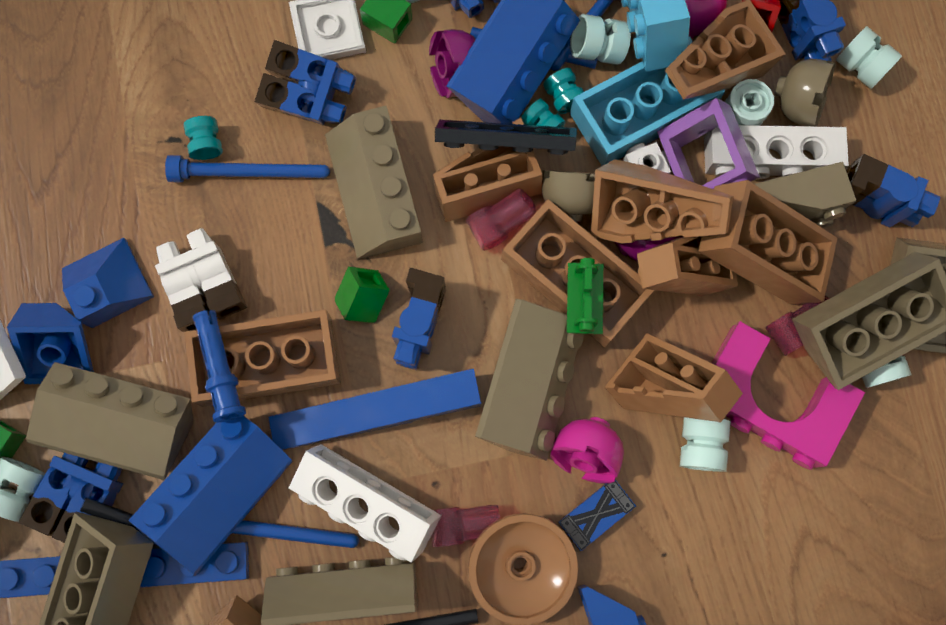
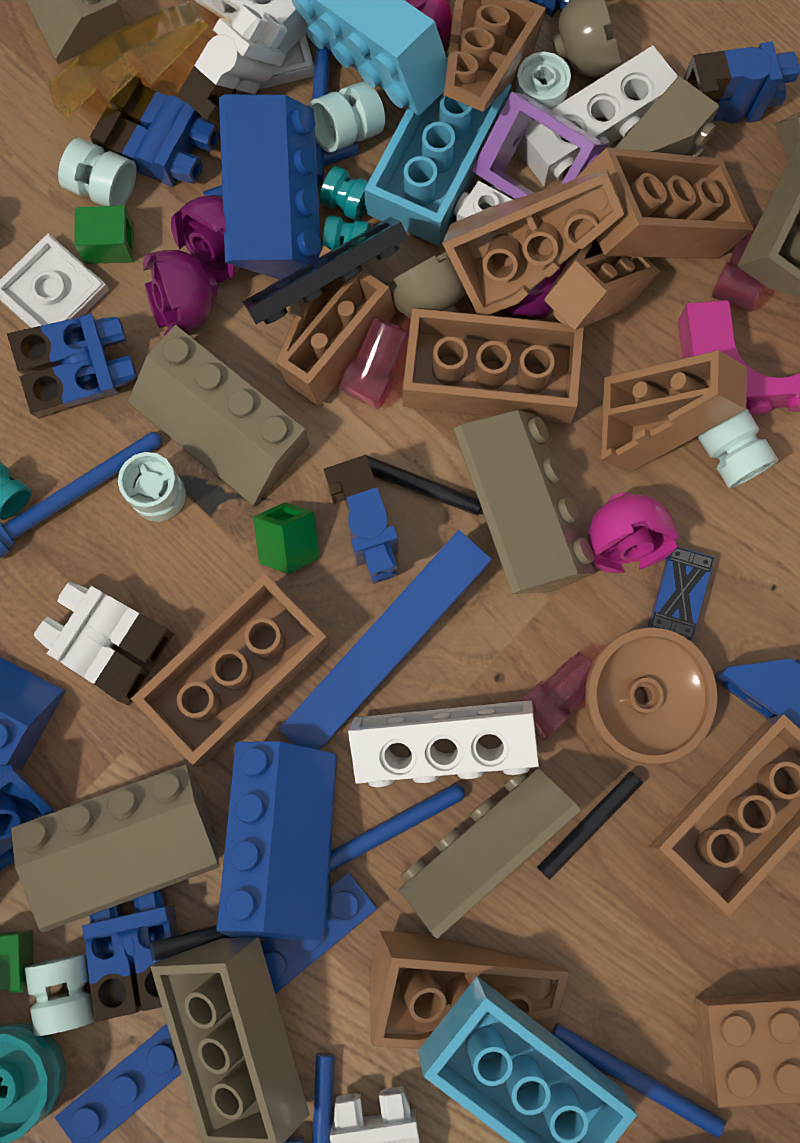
camera: 30 degrees left, 0 degrees up
blue pin [193,310,246,422] -> none
green hinge [567,258,604,334] -> none
none -> light aqua wheel [118,452,186,522]
none -> magenta cylinder [143,250,218,336]
none -> black bar [365,454,481,516]

